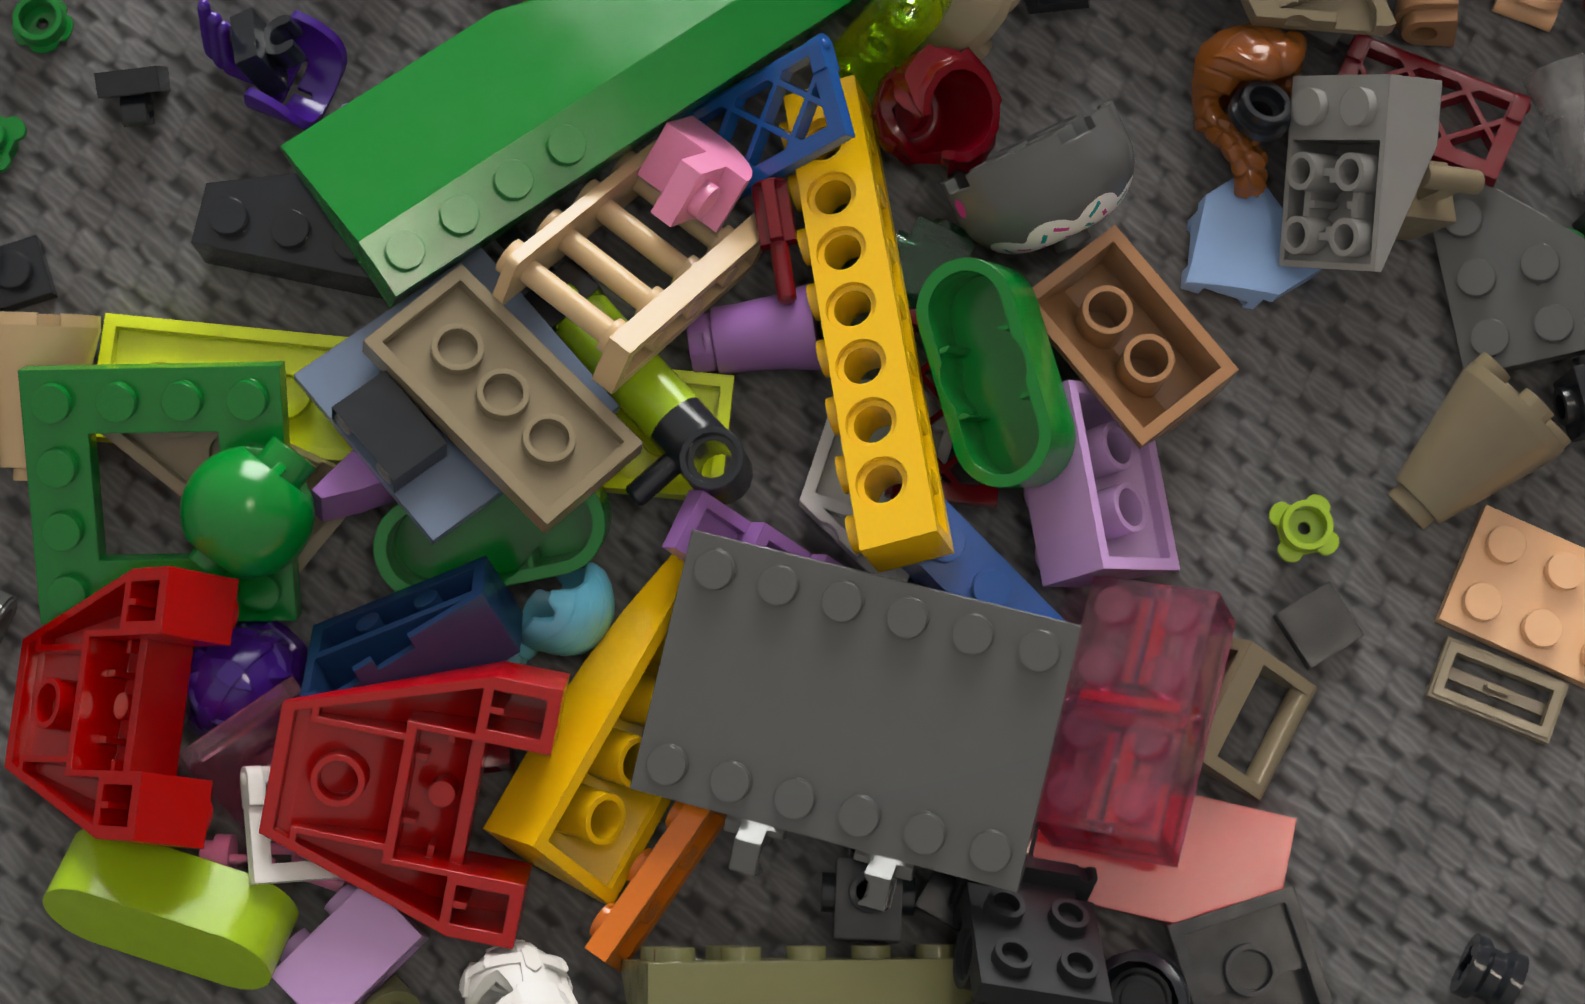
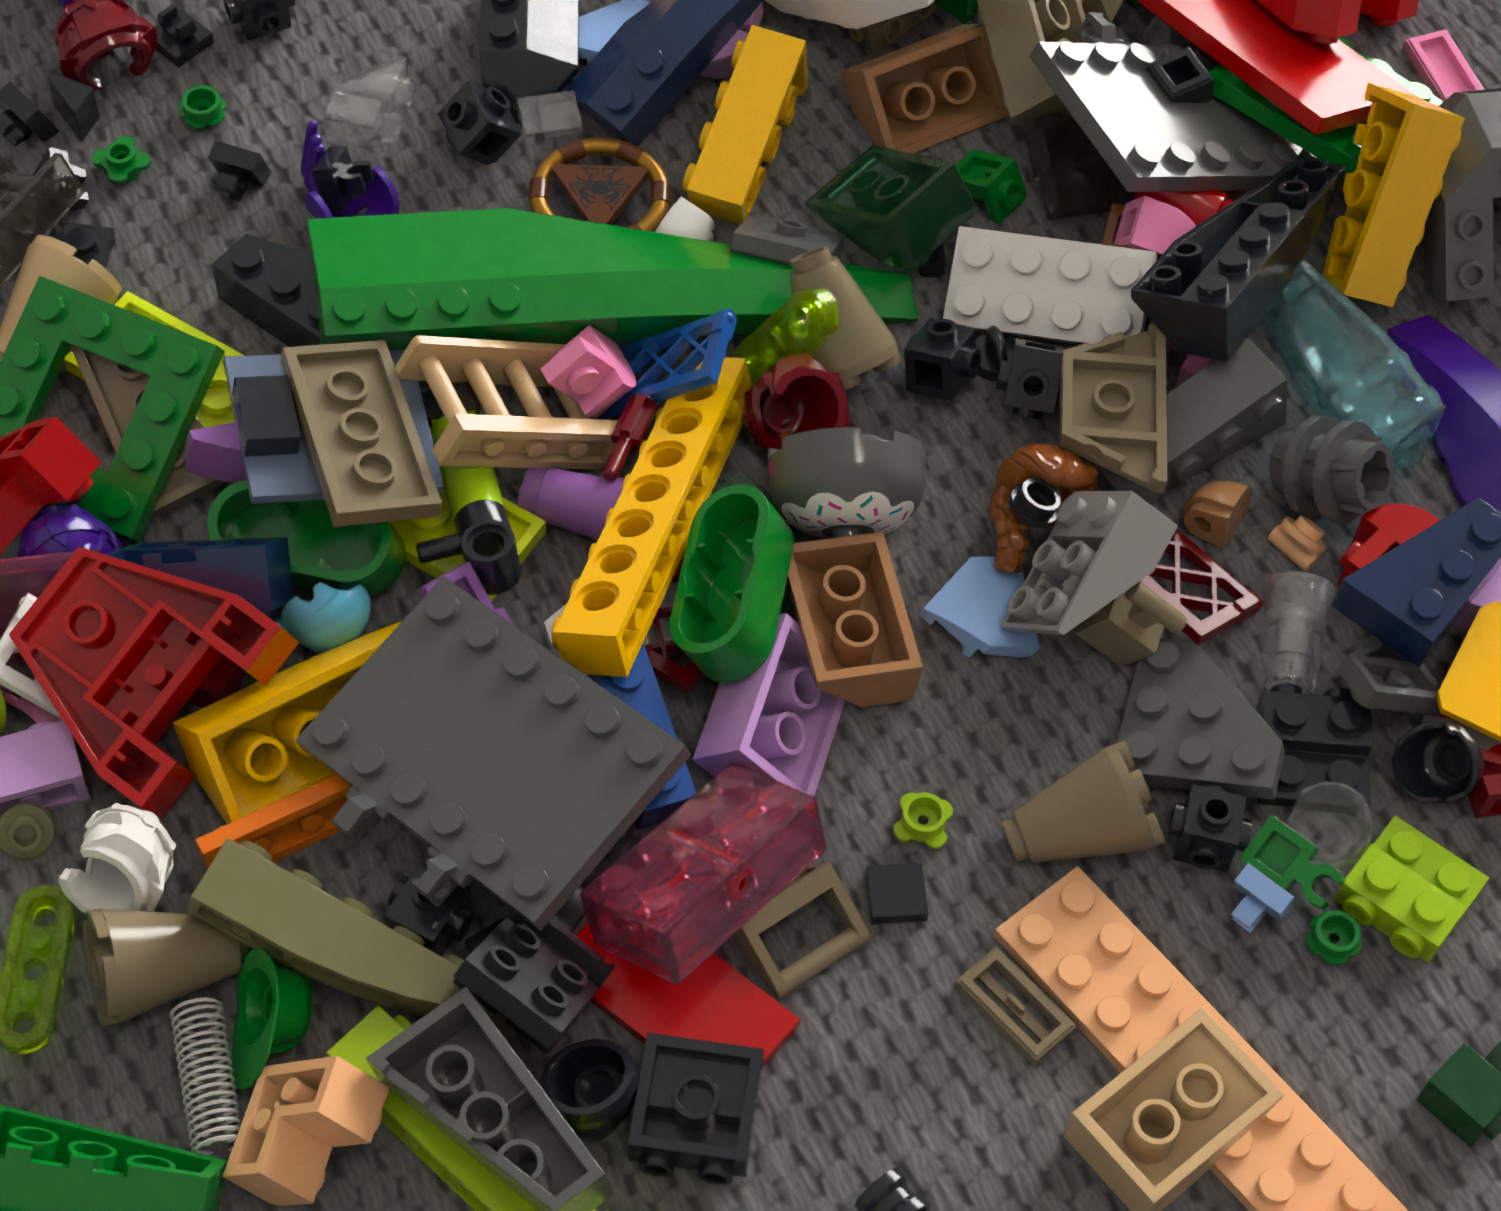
camera: 25 degrees right, 20 degrees down
green brick [179,436,316,579] -> none

